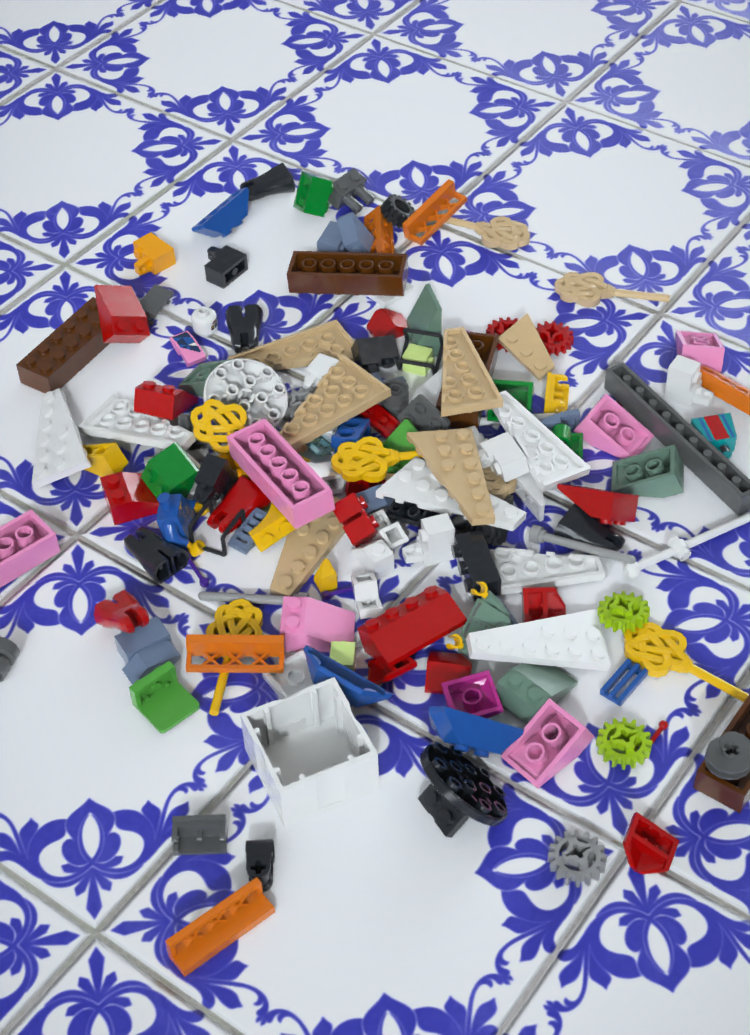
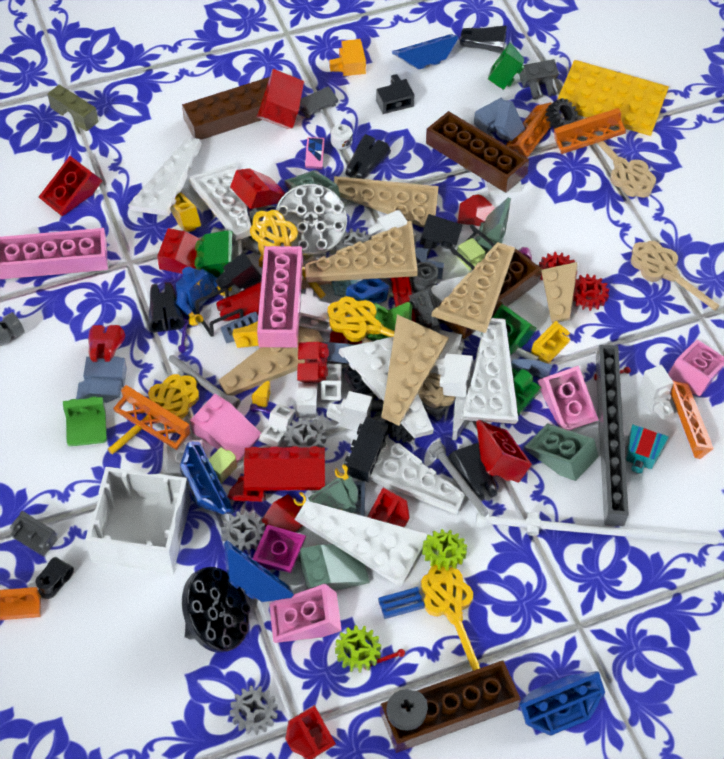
camera: 30 degrees right, 10 degrees up
none -> light grey gear [221,510,265,554]
none -> light grey gear [284,417,326,447]
none -> yellow plate [557,60,669,136]

